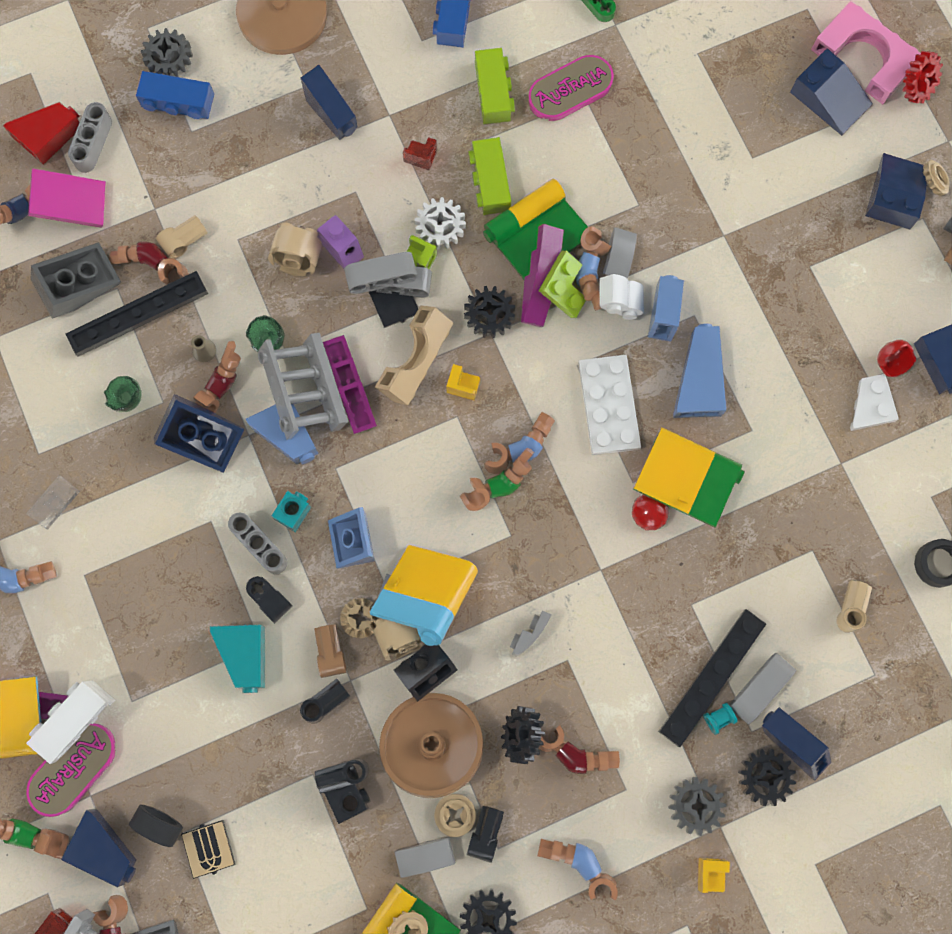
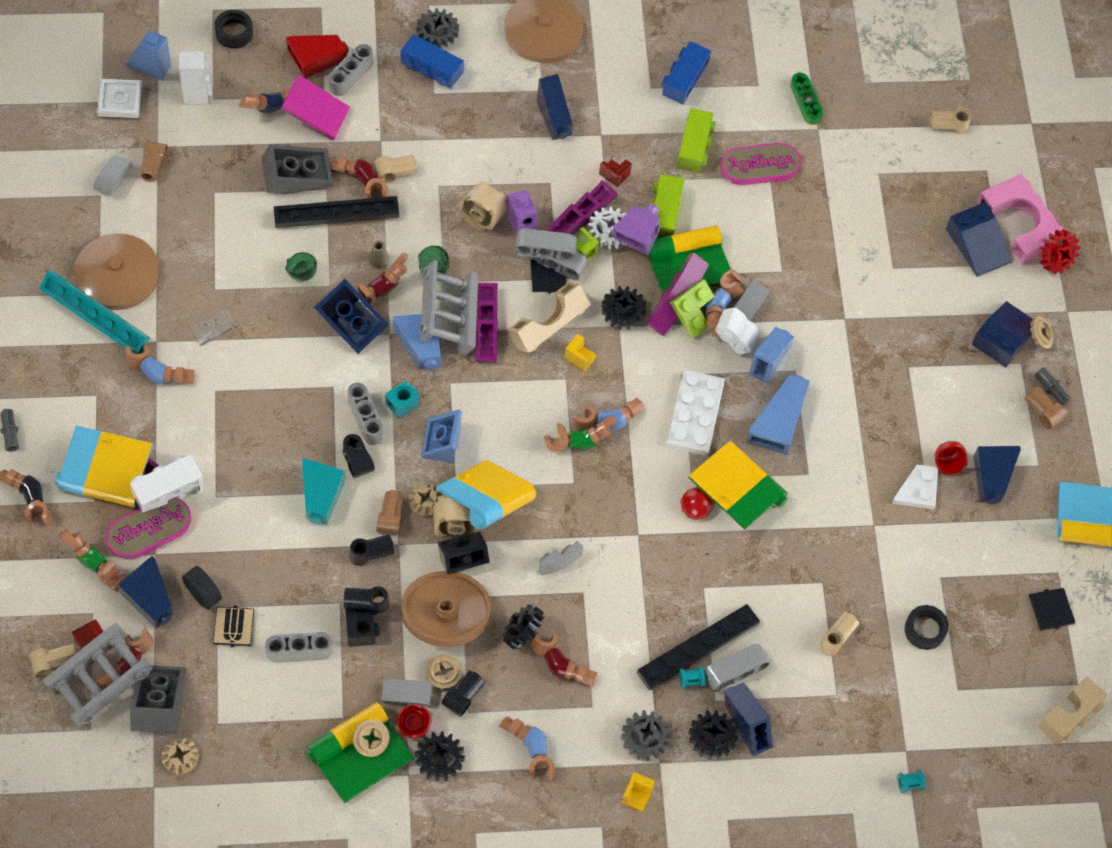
camera: 15 degrees right, 15 degrees down
none -> light grey beam [265,632,332,662]
none -> red hair [397,704,432,739]
none -> magenta slope [545,180,618,235]
none -> medium lavender torso [613,203,660,255]

